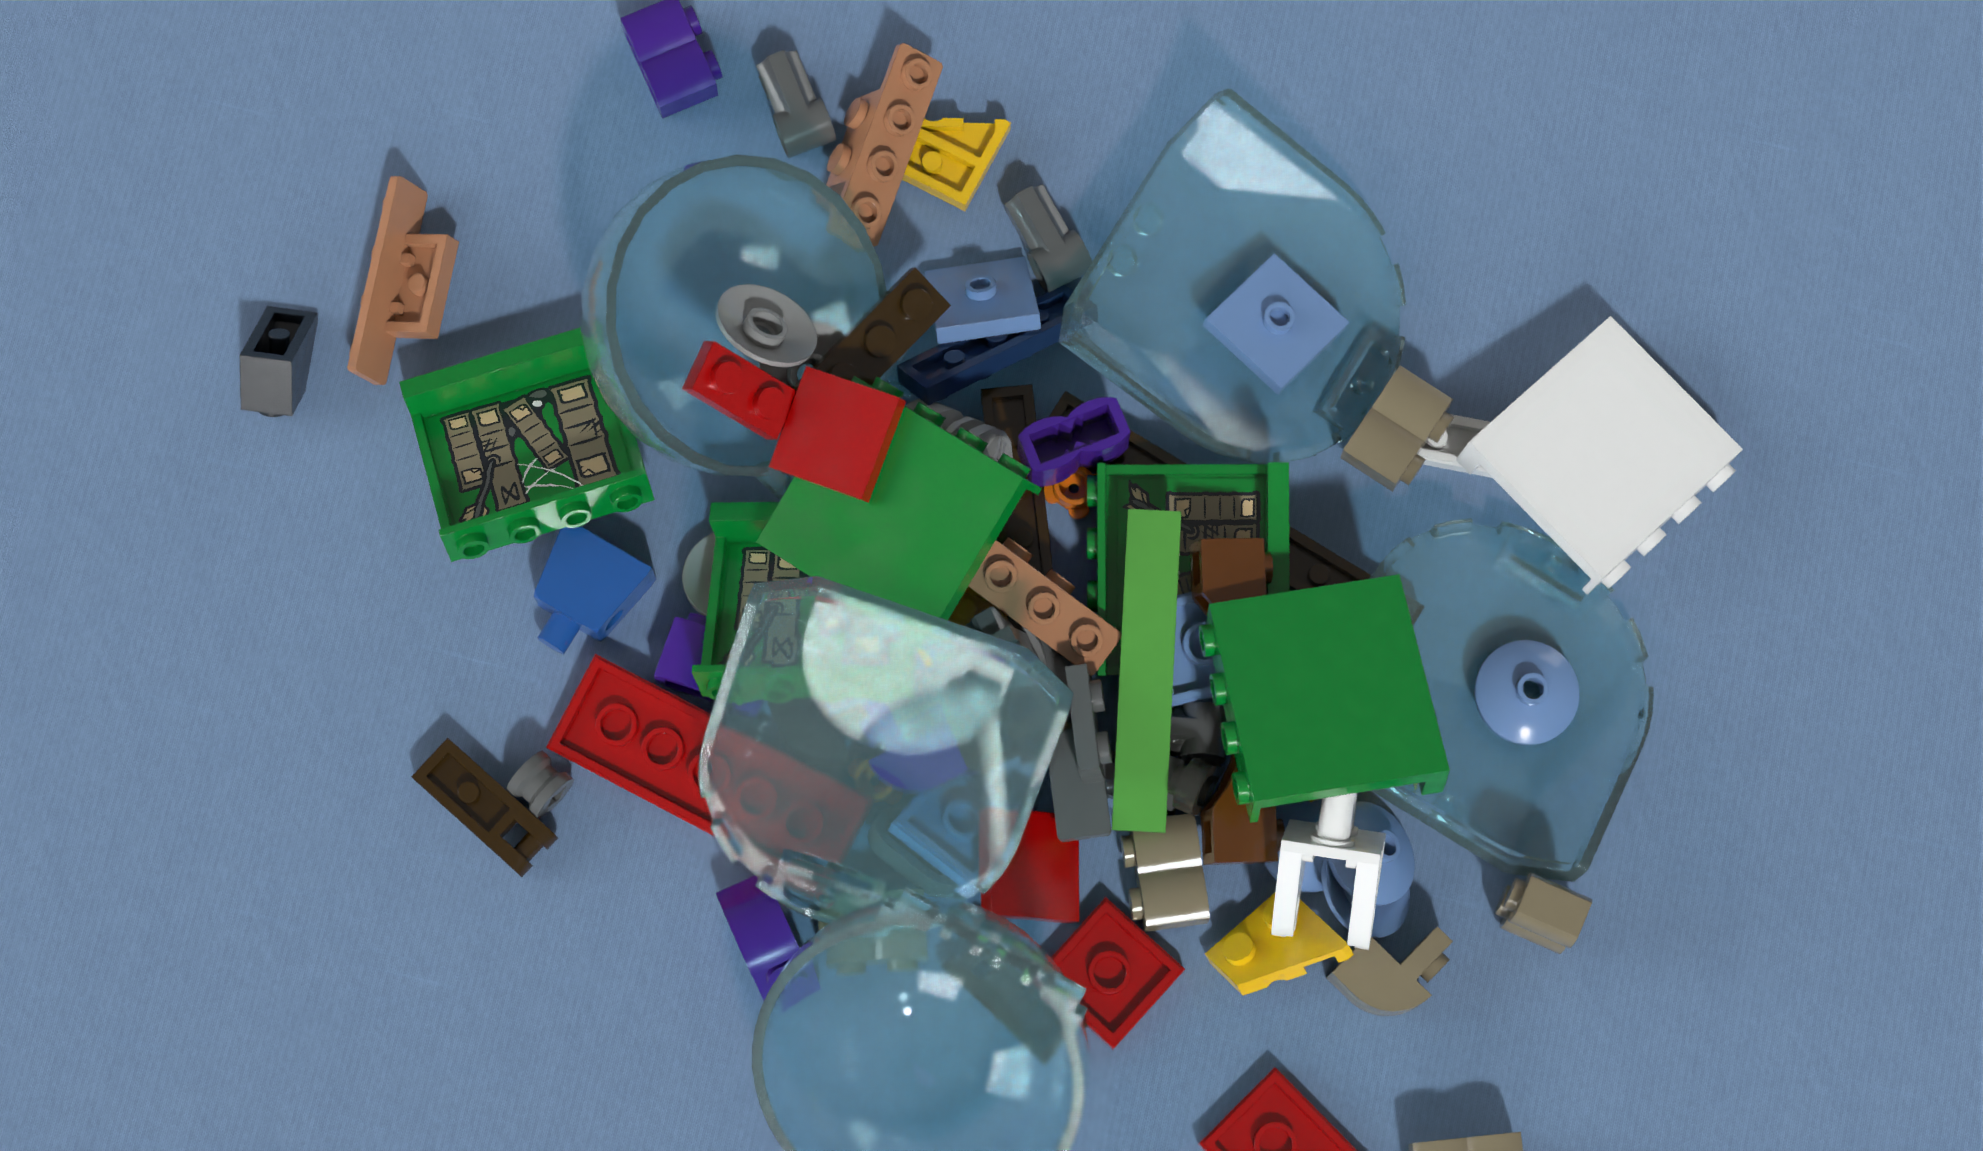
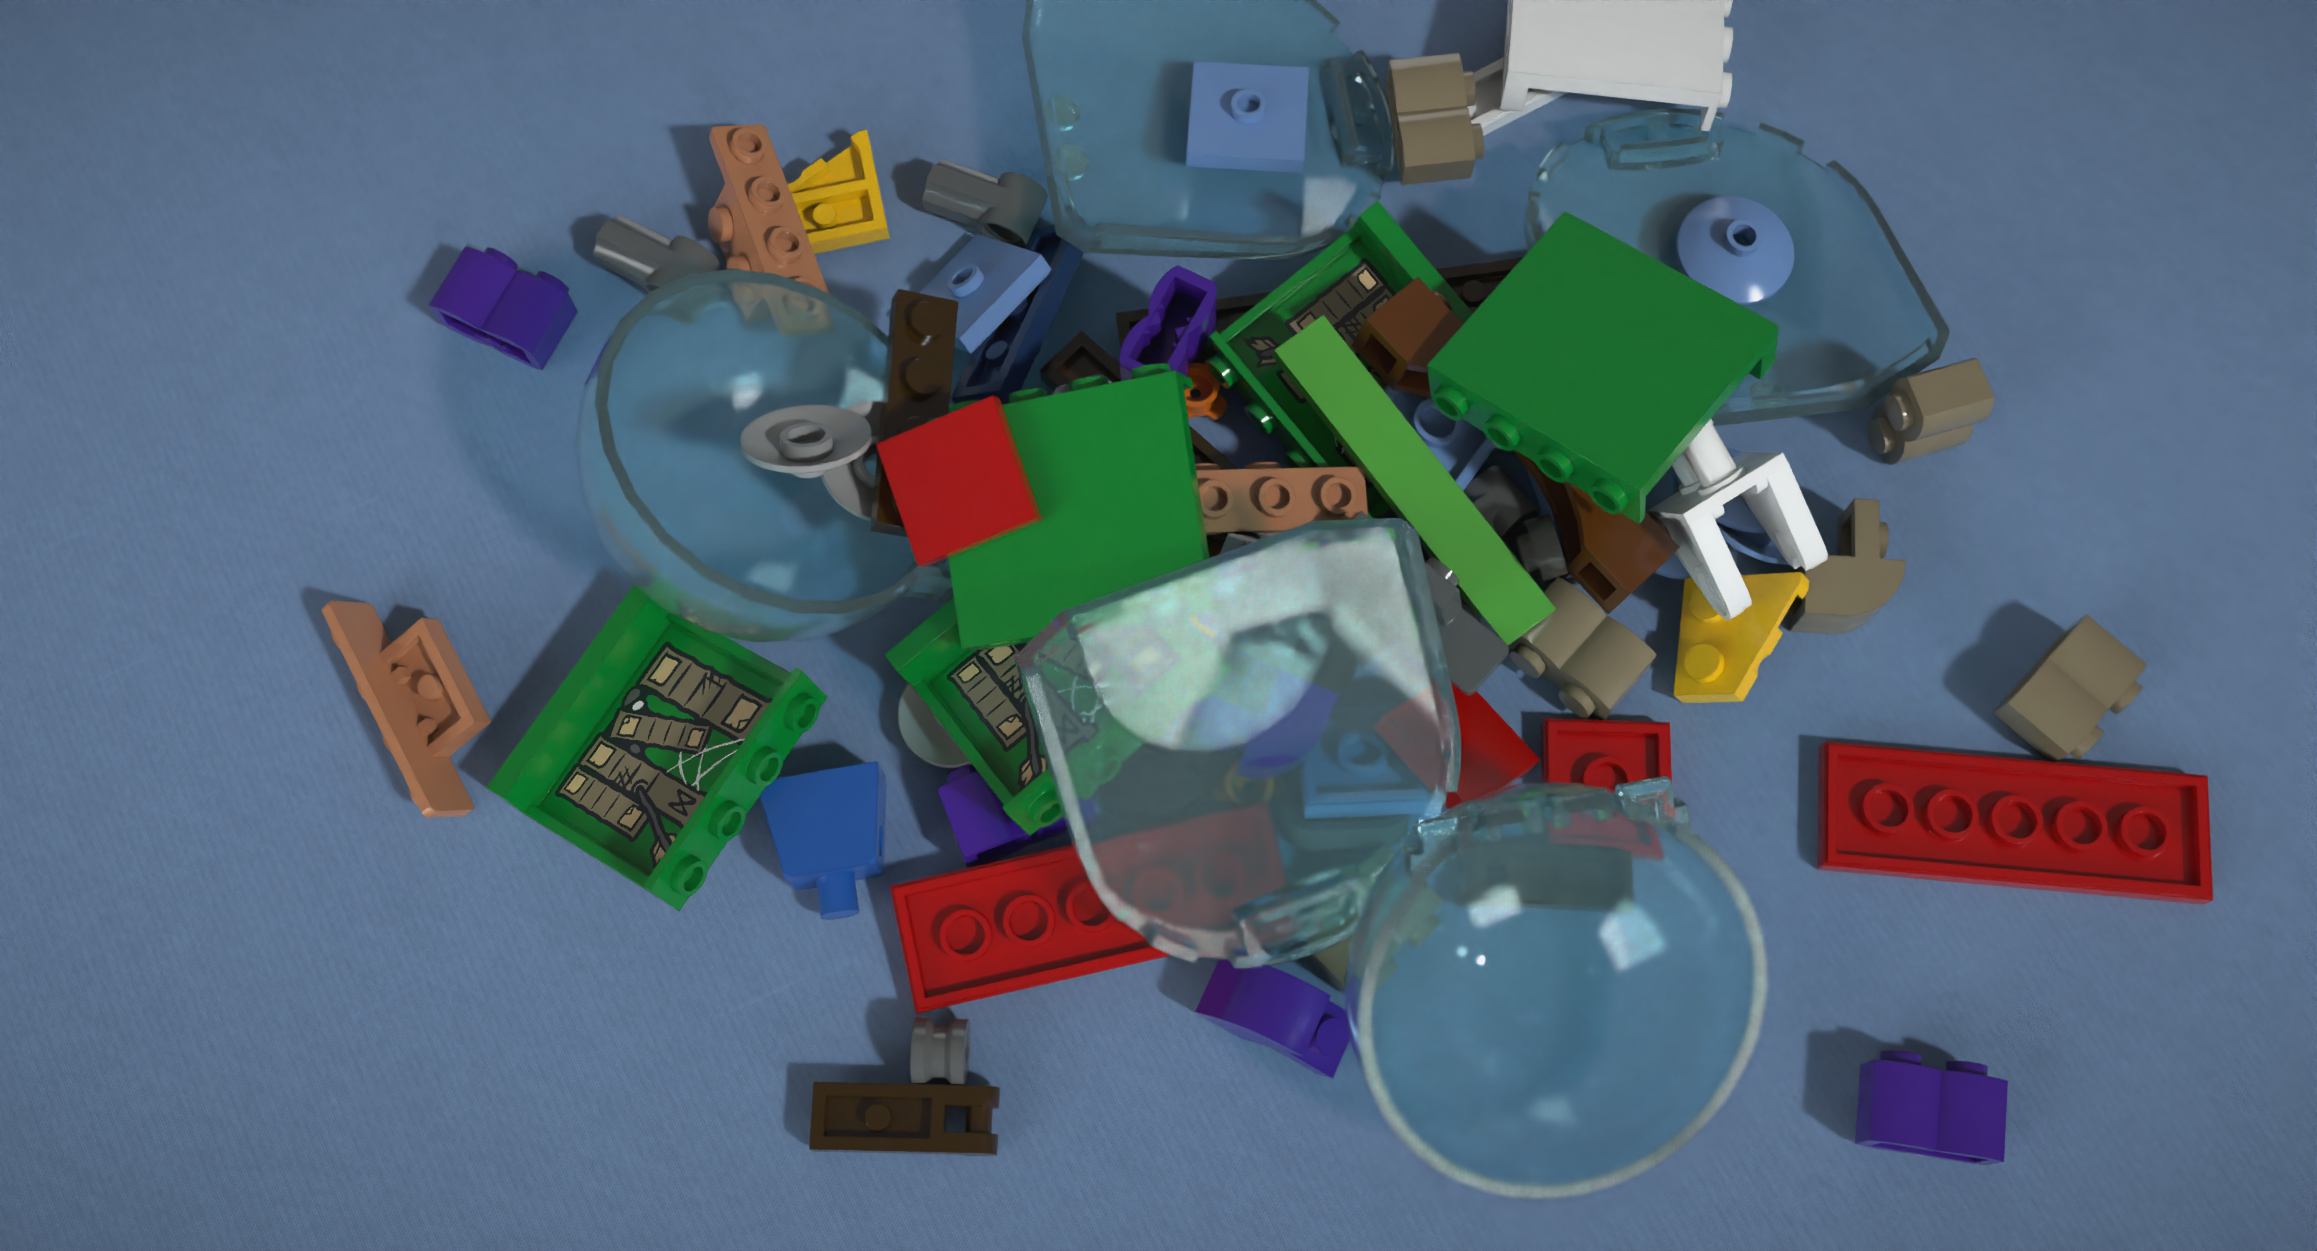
camera: 35 degrees left, 5 degrees down
black slope [240,306,318,417] -> none
red plate [682,341,796,440] -> none

